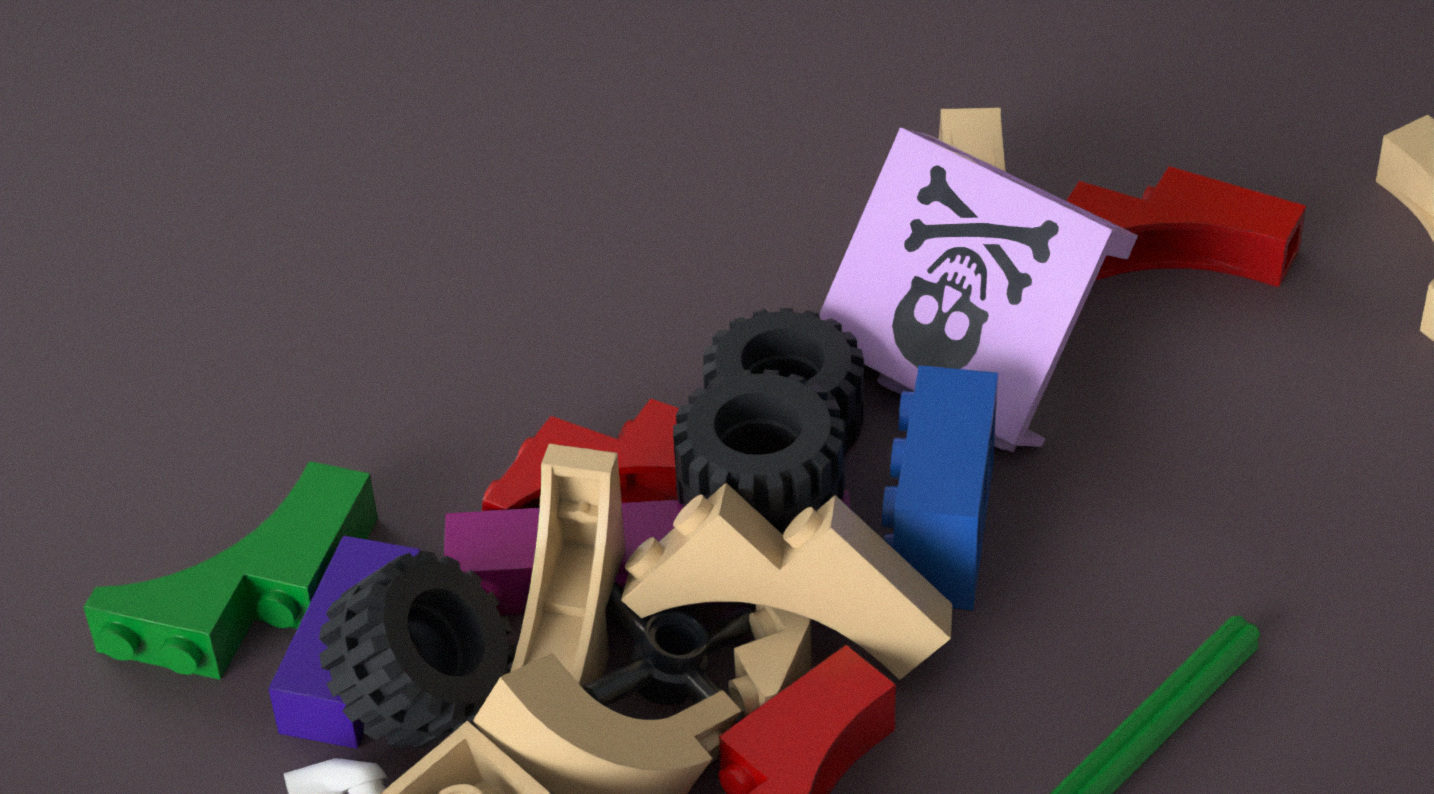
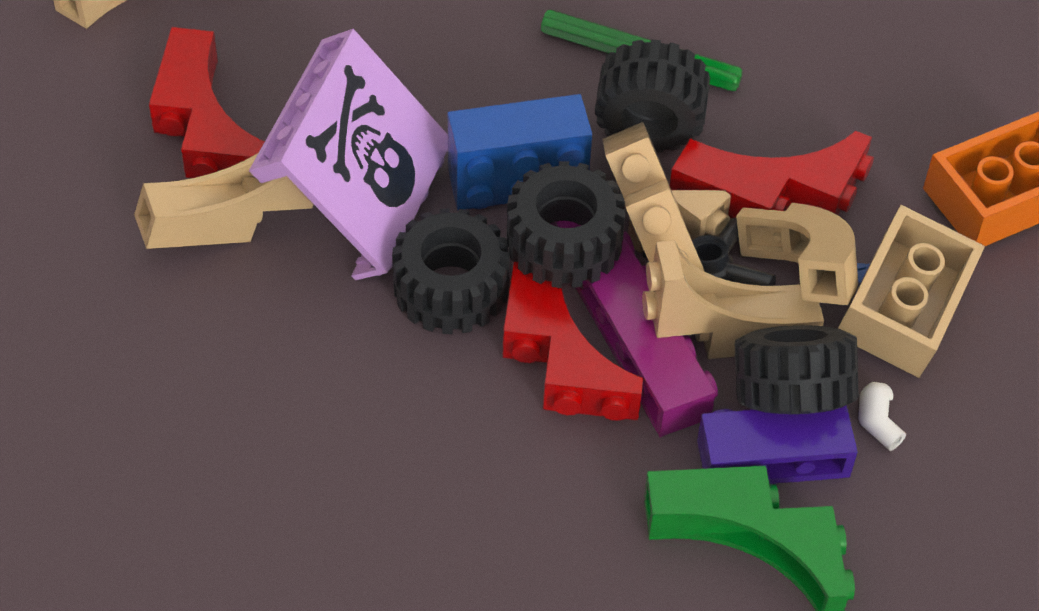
camera: 115 degrees left, 10 degrees up
none -> black tyre [595,39,710,153]

